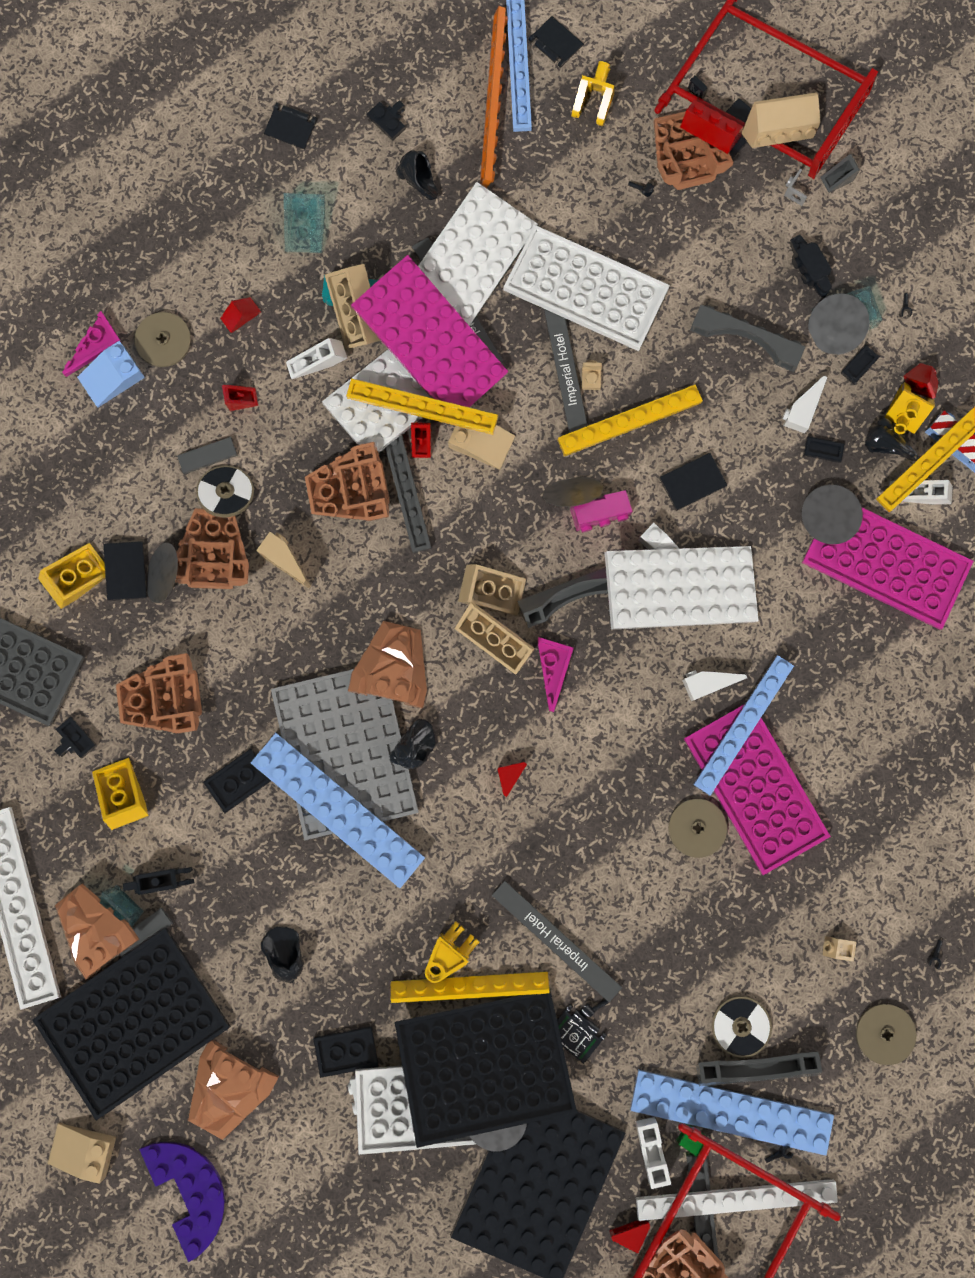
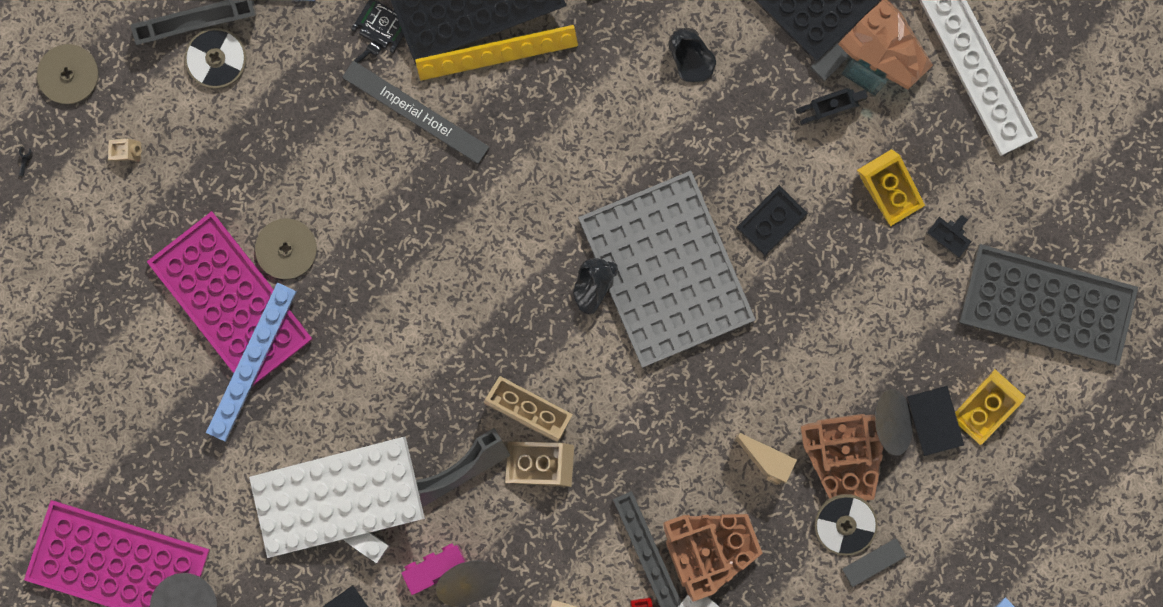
camera: 165 degrees right, 0 degrees up
nougat wedge [116,653,202,734] -> none
light blue plate [251,733,426,888] -> none
nougat wedge [348,621,427,709] -> none
yellow piece [425,921,480,983] -> none
red slope [497,762,527,797] -> none
dark pink wing [537,637,574,712] -> none
white slope [682,670,747,701] -> none

